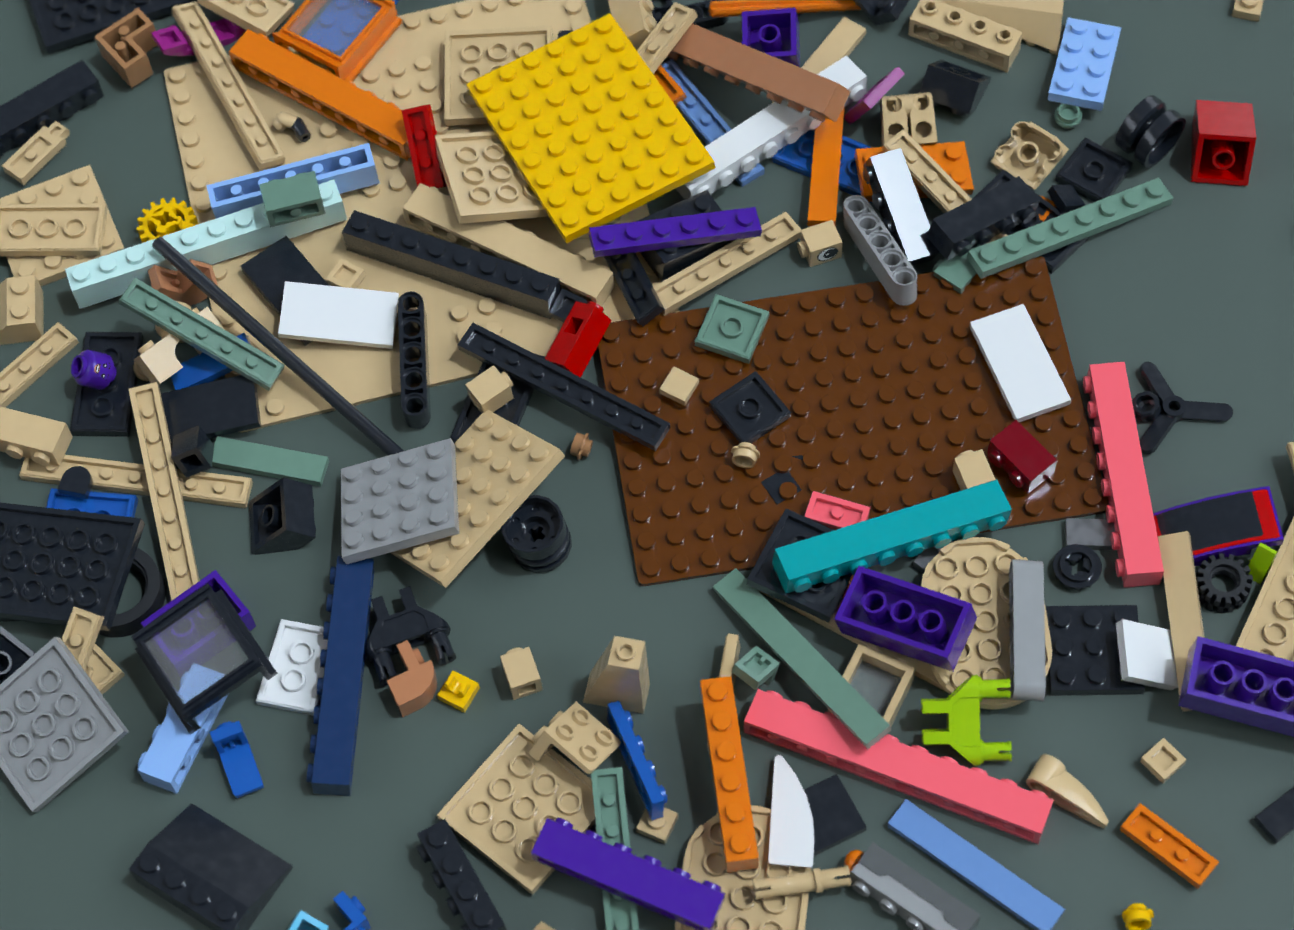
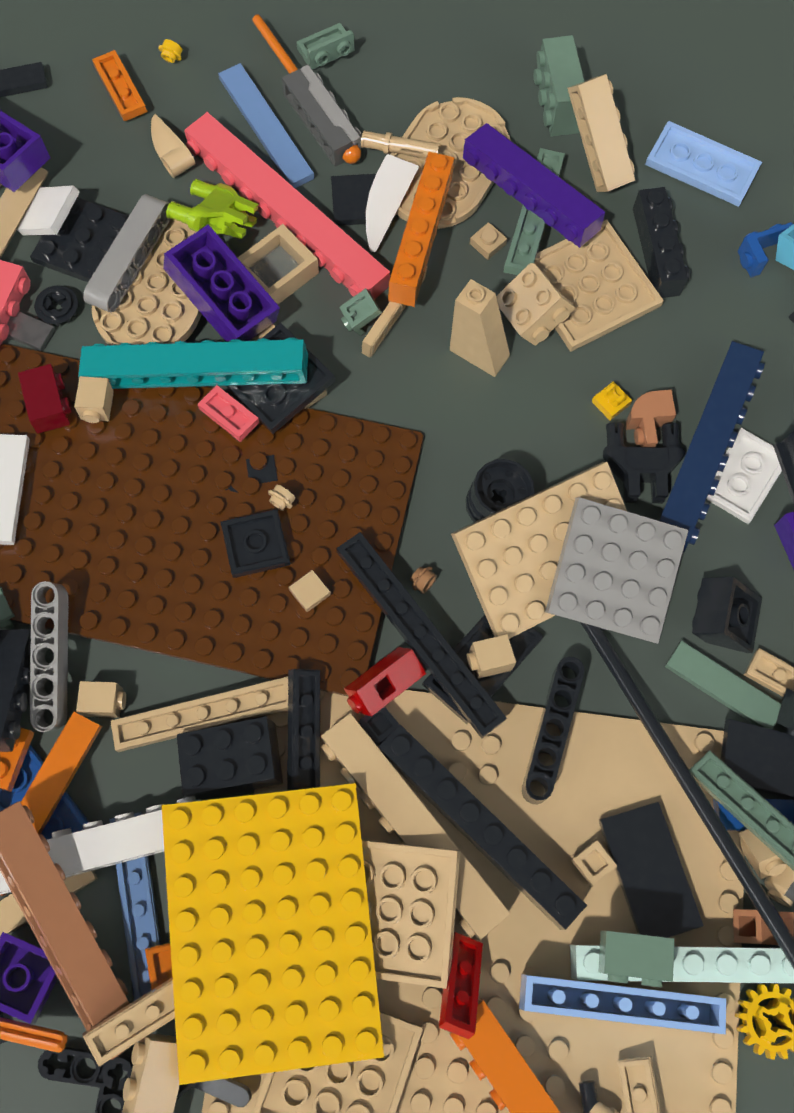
camera: 165 degrees left, 10 degrees up
white tile [278,281,399,349] -> none
tan brick [500,647,543,700] -> none
dark purple plate [588,207,762,257] -> none
blue plate [607,700,667,821] -> none
sand green tile [695,294,769,364] -> none
sand green tile [713,568,892,749] -> none
tan plate [1140,738,1187,783] -> none

